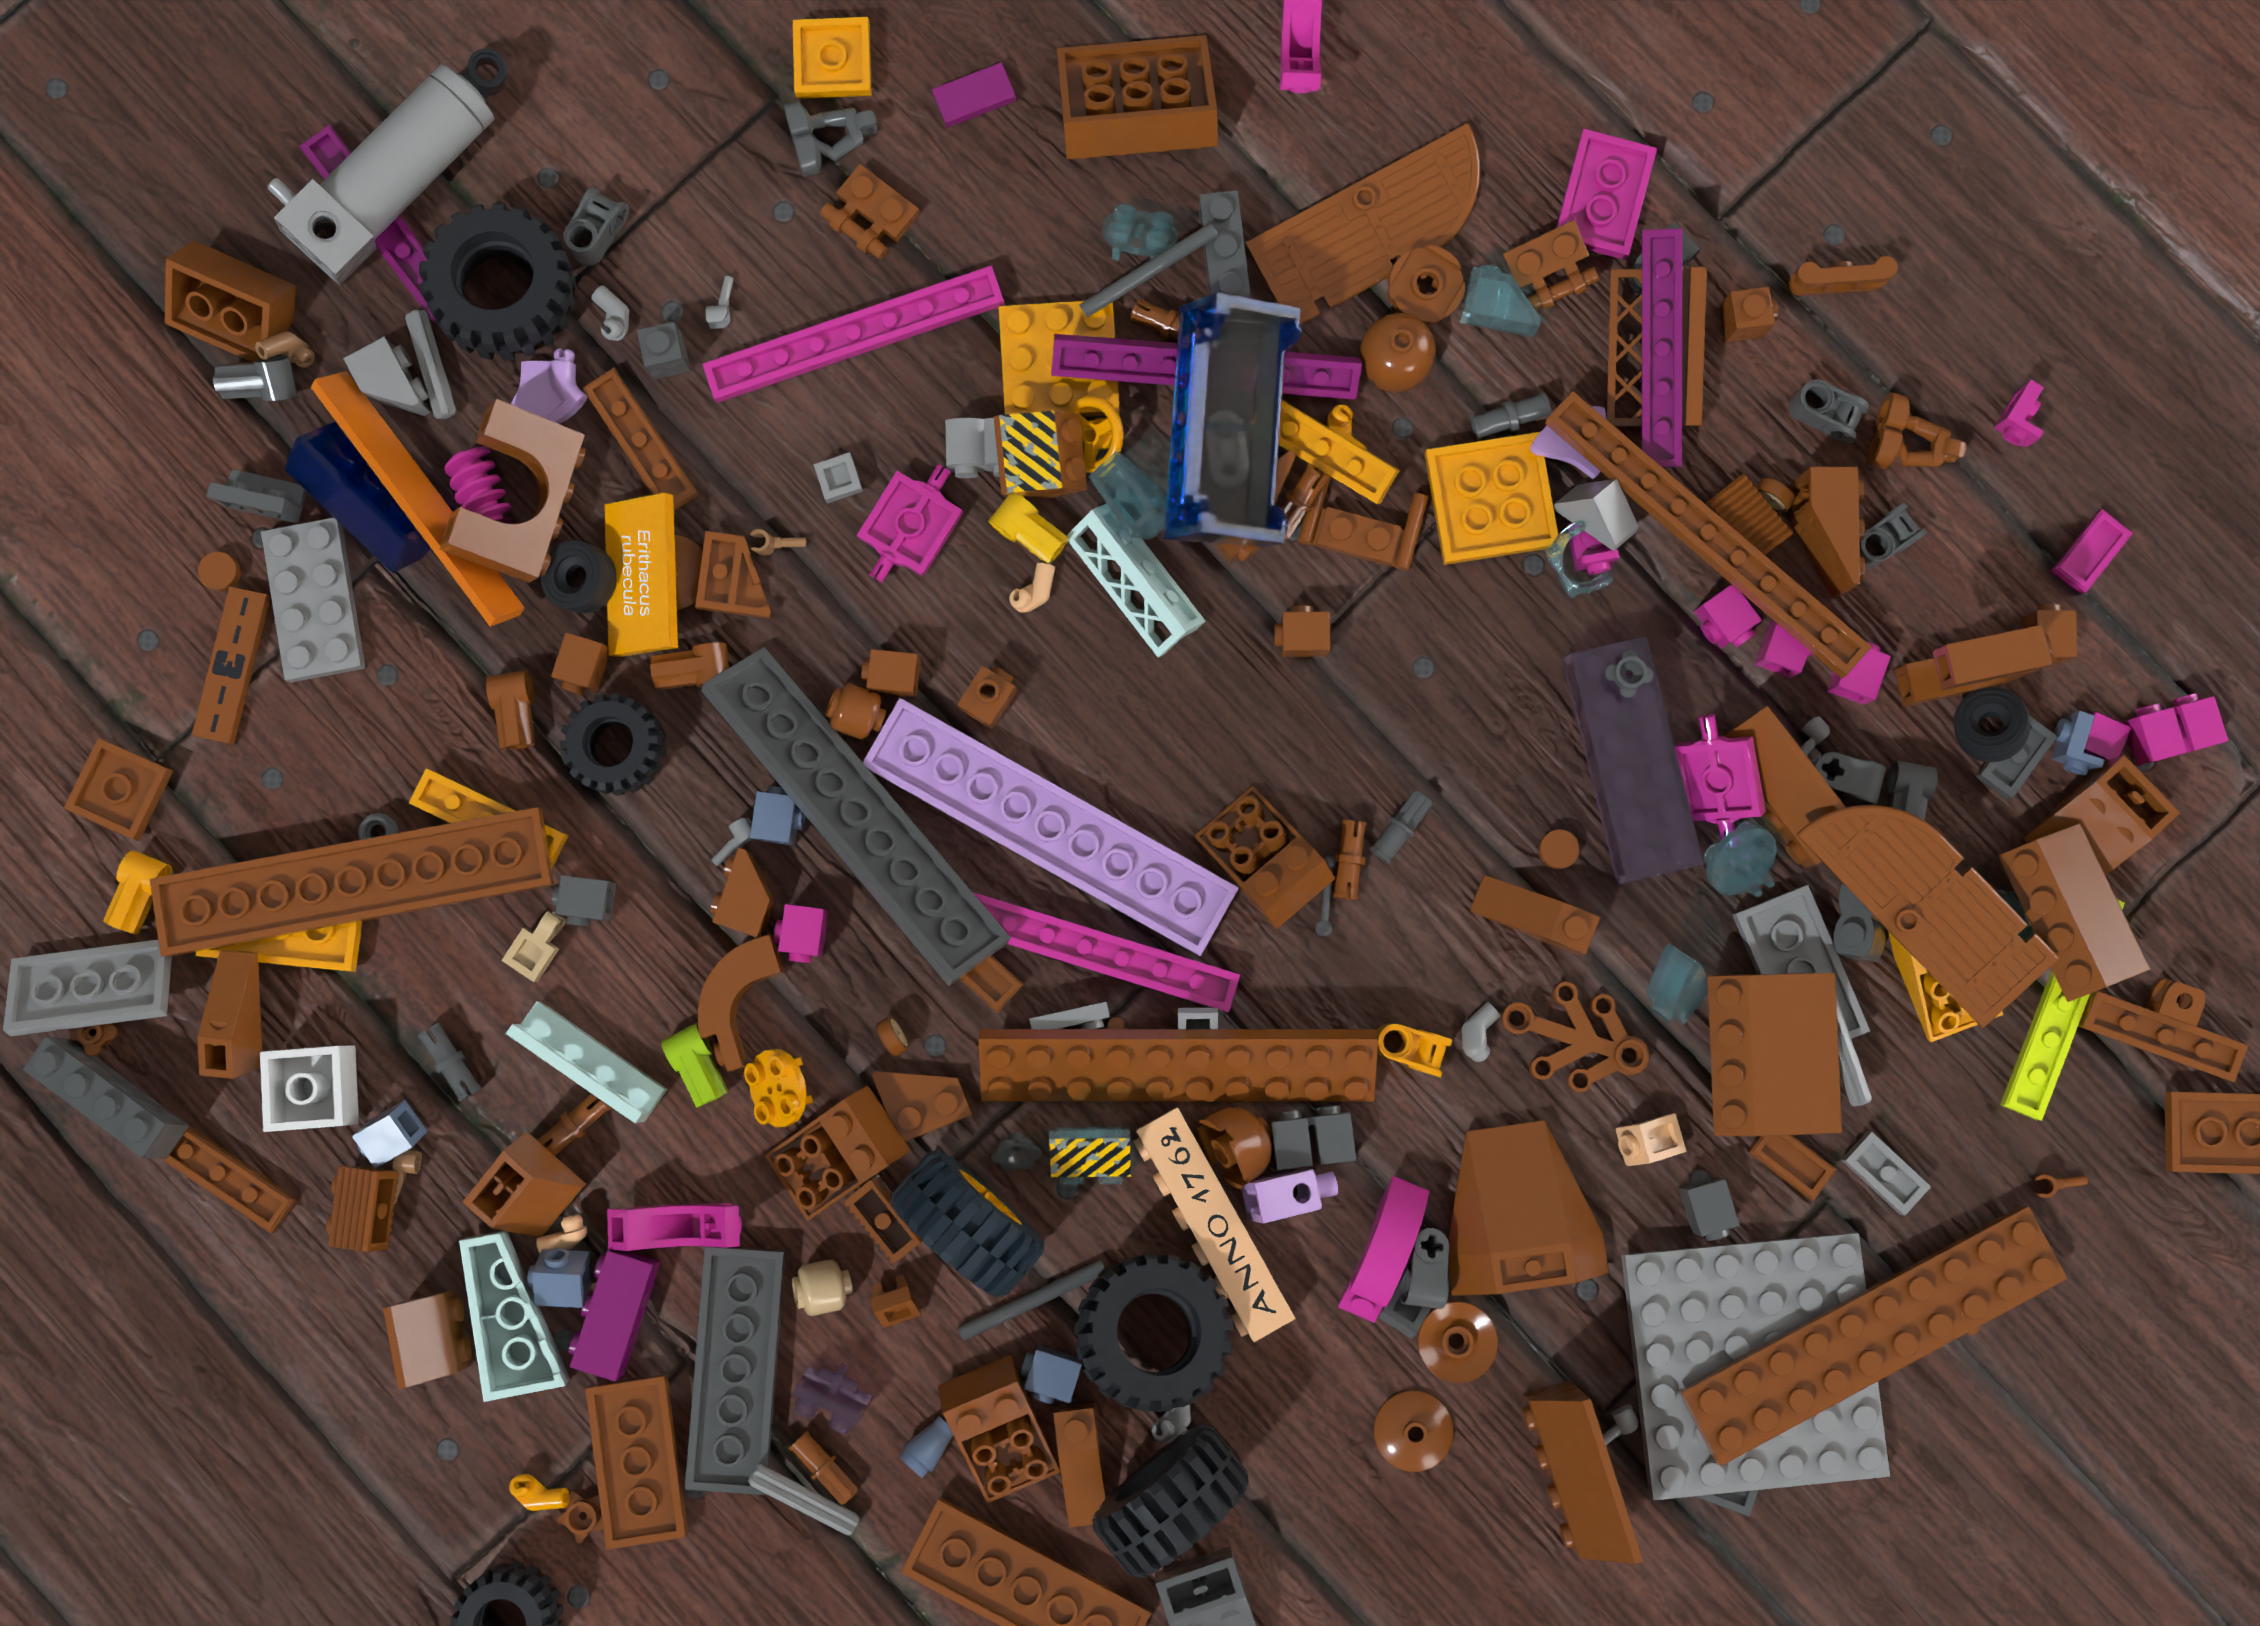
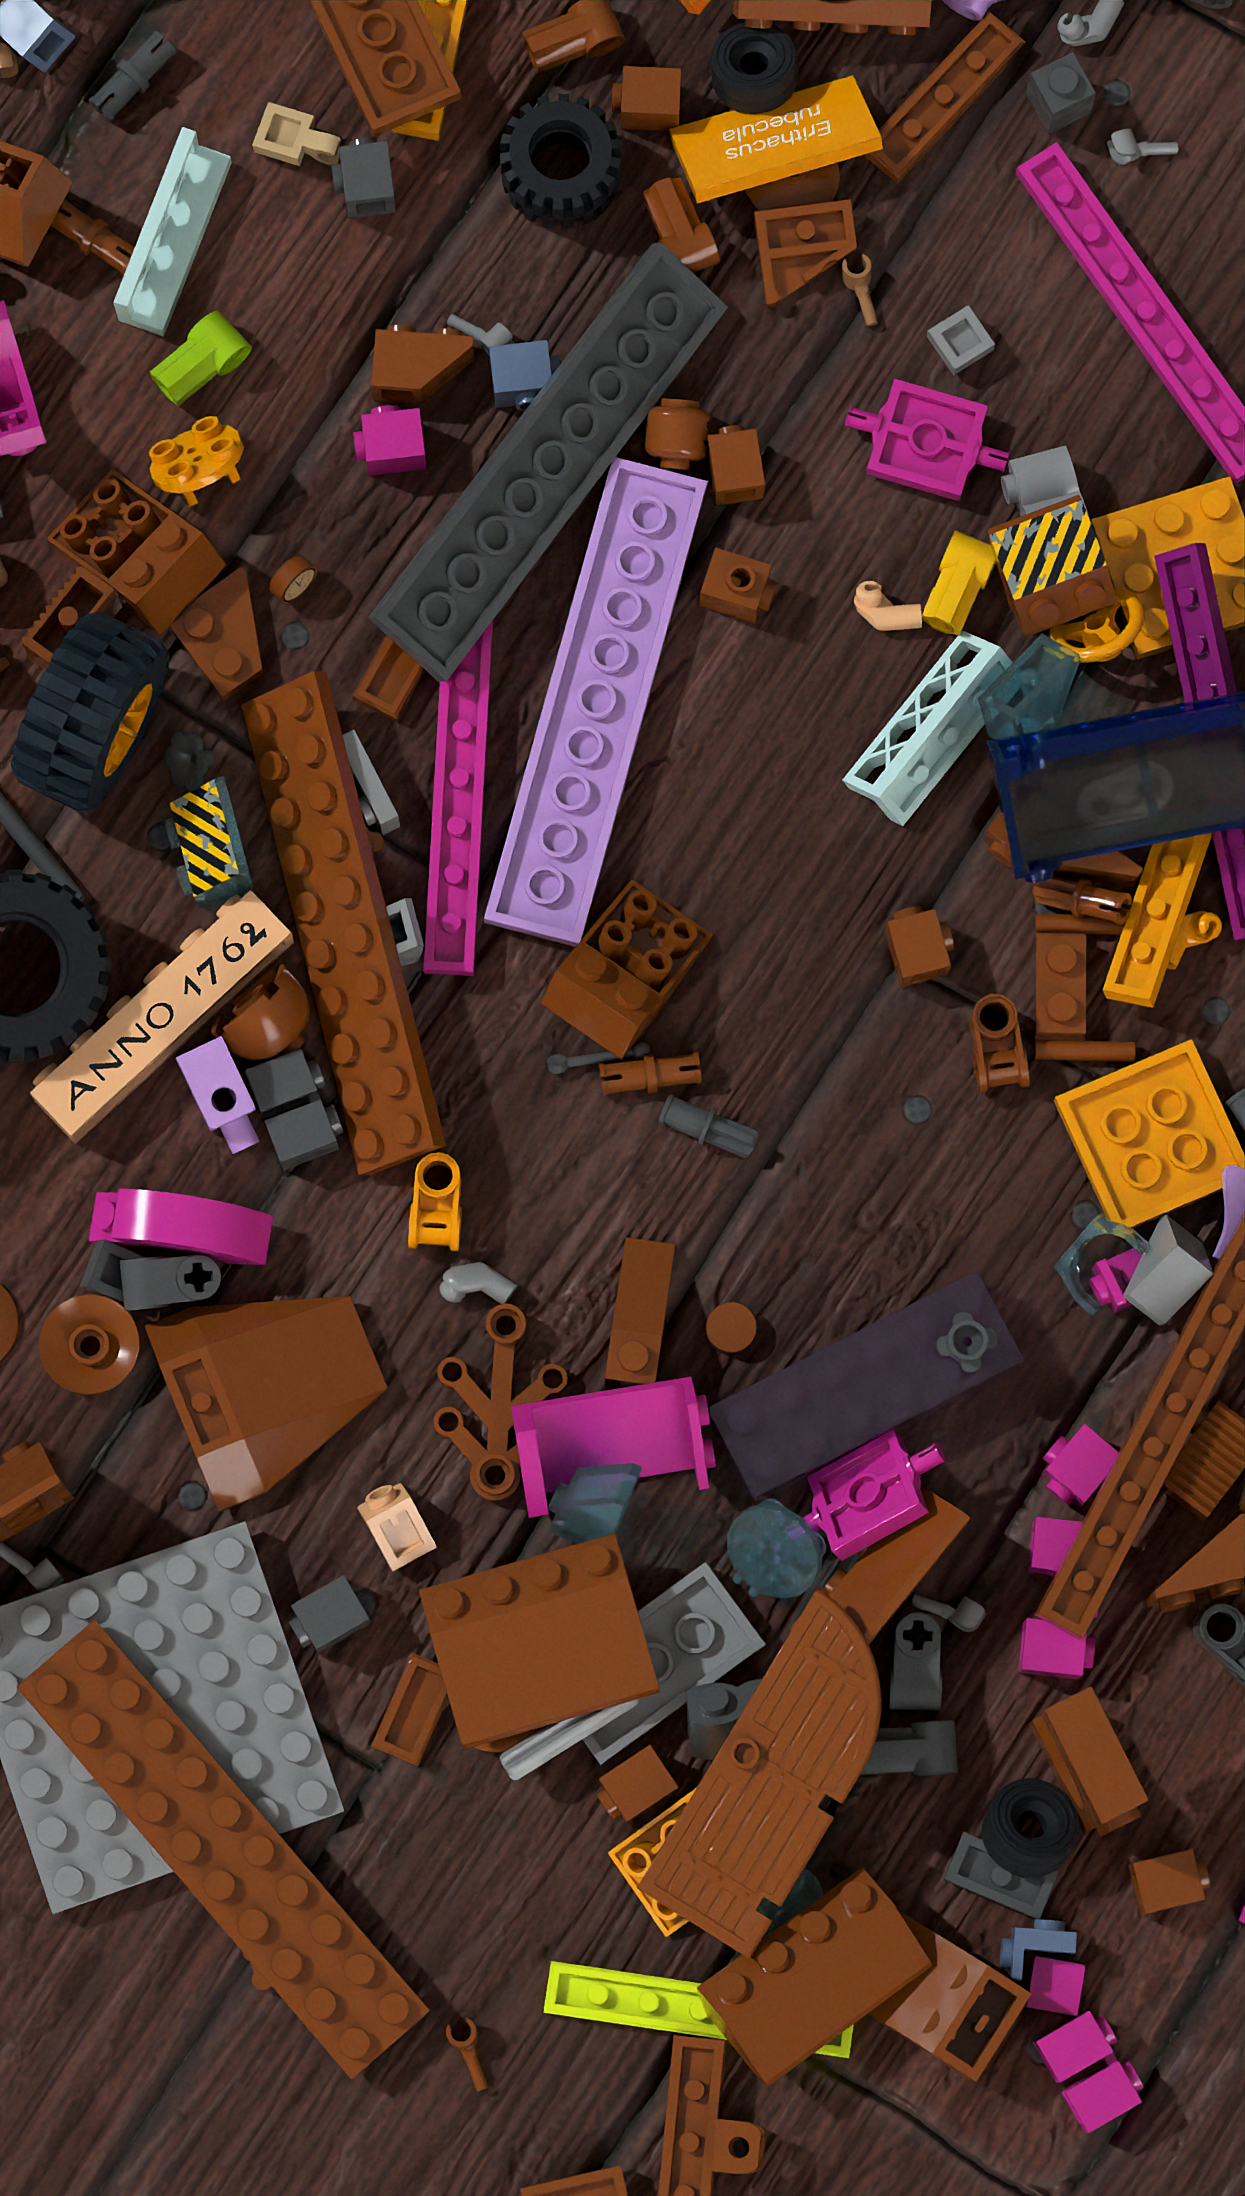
camera: 70 degrees right, 5 degrees down
dark orange arch [698,935,786,1072] -> none
light grey plate [1841,1131,1931,1216] -> none
none -> dark pink panel [511,1377,716,1518]
none -> dark orange brick [596,1745,679,1824]
none -> dark orange piece [969,994,1029,1094]

